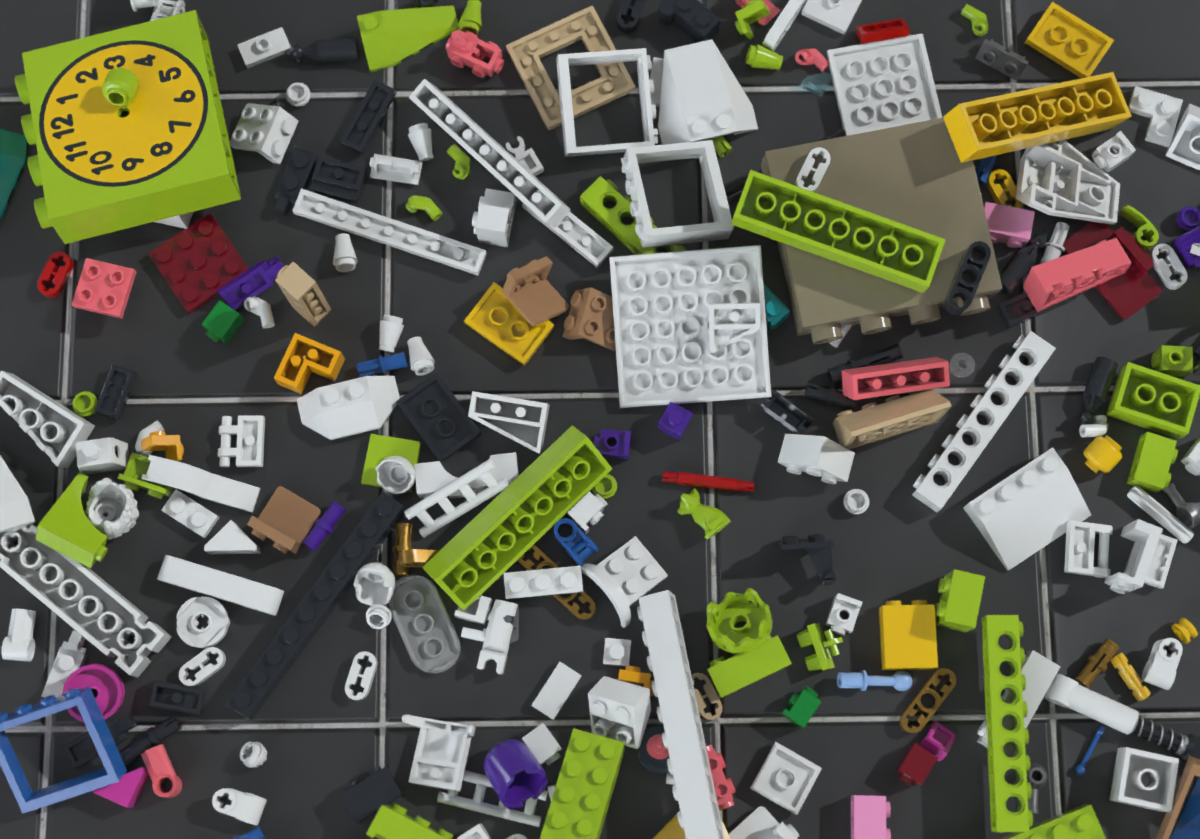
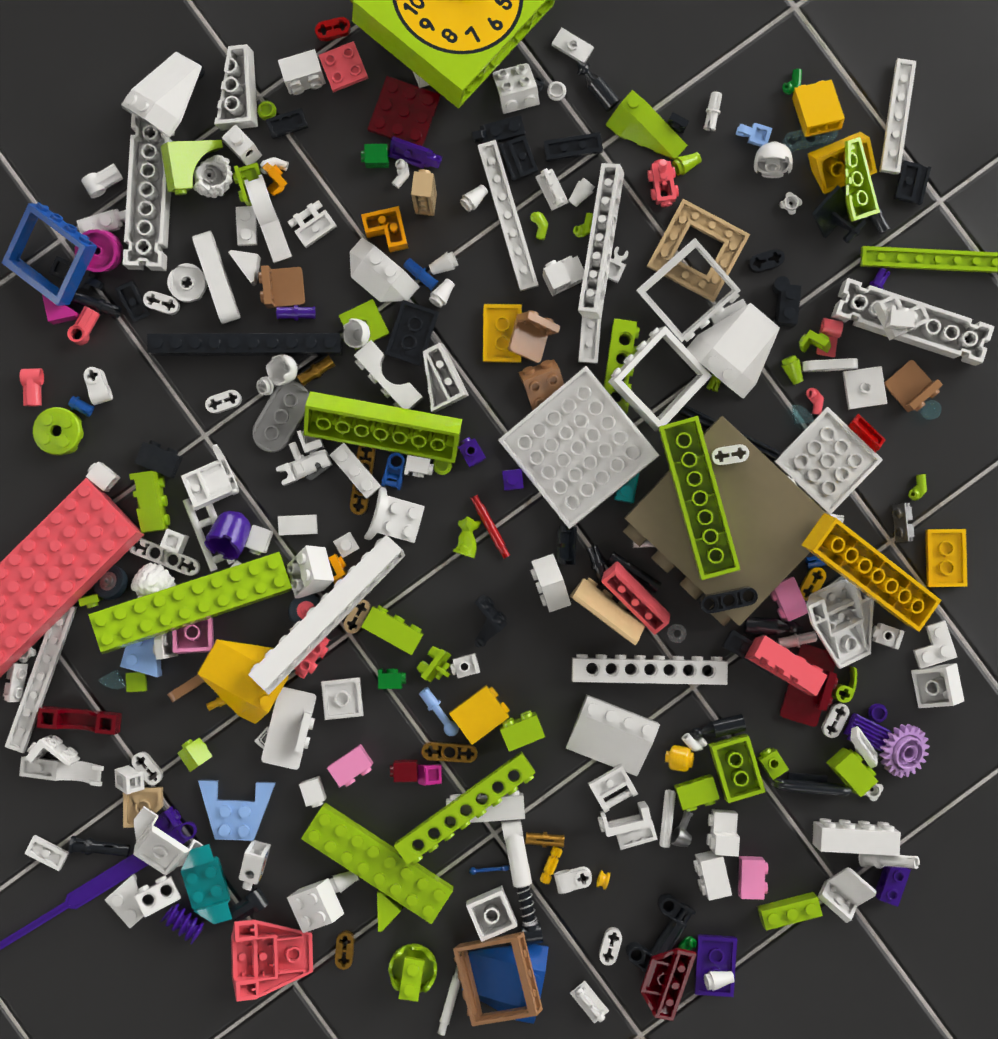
camera: 50 degrees right, 10 degrees up
white plate [240,741,267,768] -> none
pearl gold beam [399,549,440,567] -> none
white bar [404,459,509,538] -> none
lime plate [706,588,773,653] -> none
white wing [709,302,761,353] -> none
white plate [843,489,869,515] -> none
flat silver bar [1026,763,1047,814] -> none
none -> white brick [278,49,326,95]

